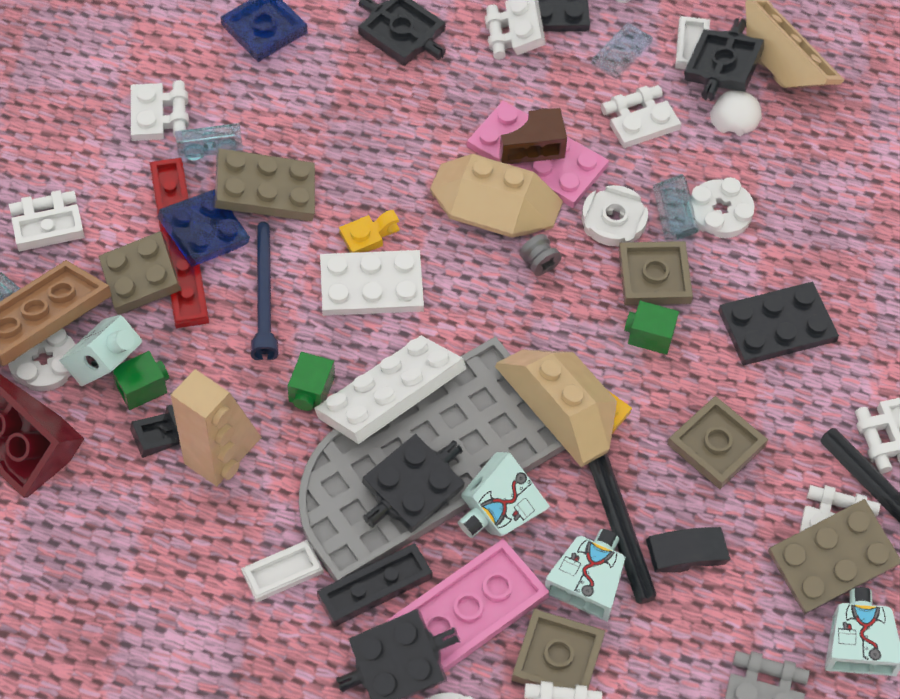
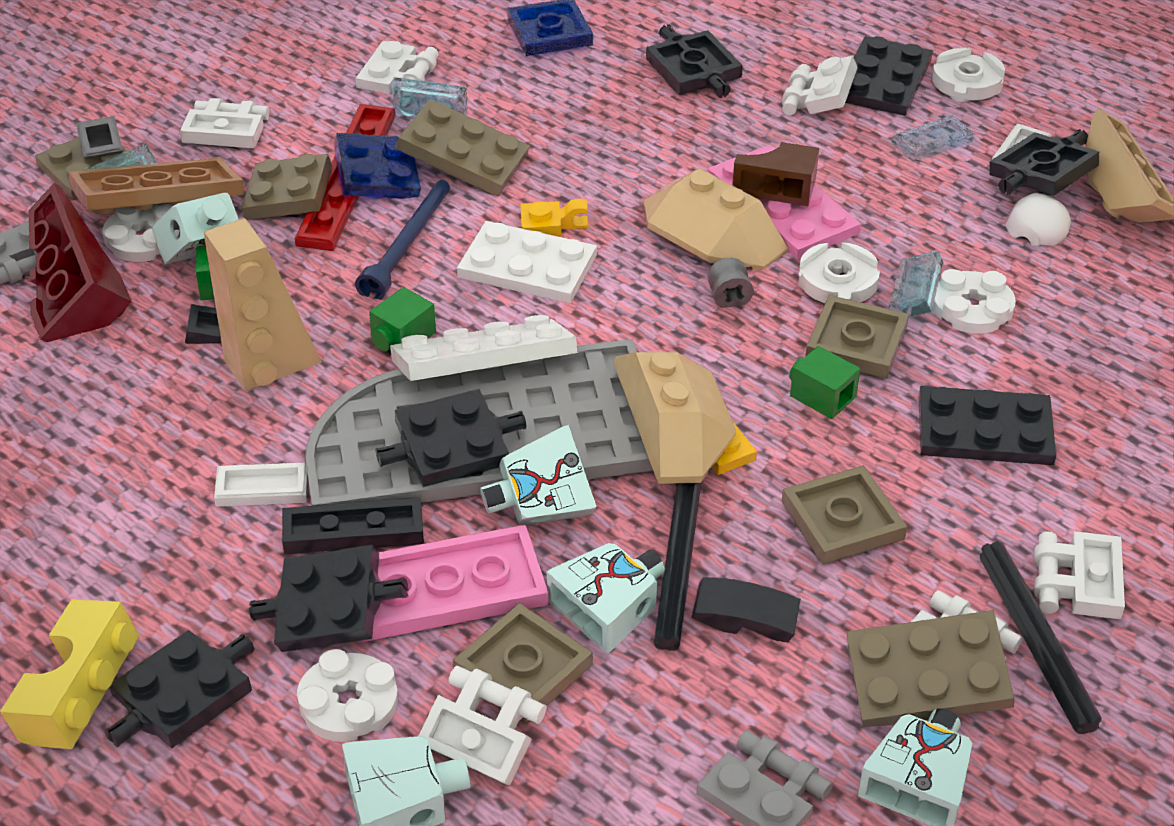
camera: 25 degrees right, 15 degrees down
white plate [601,85,681,149] -> none

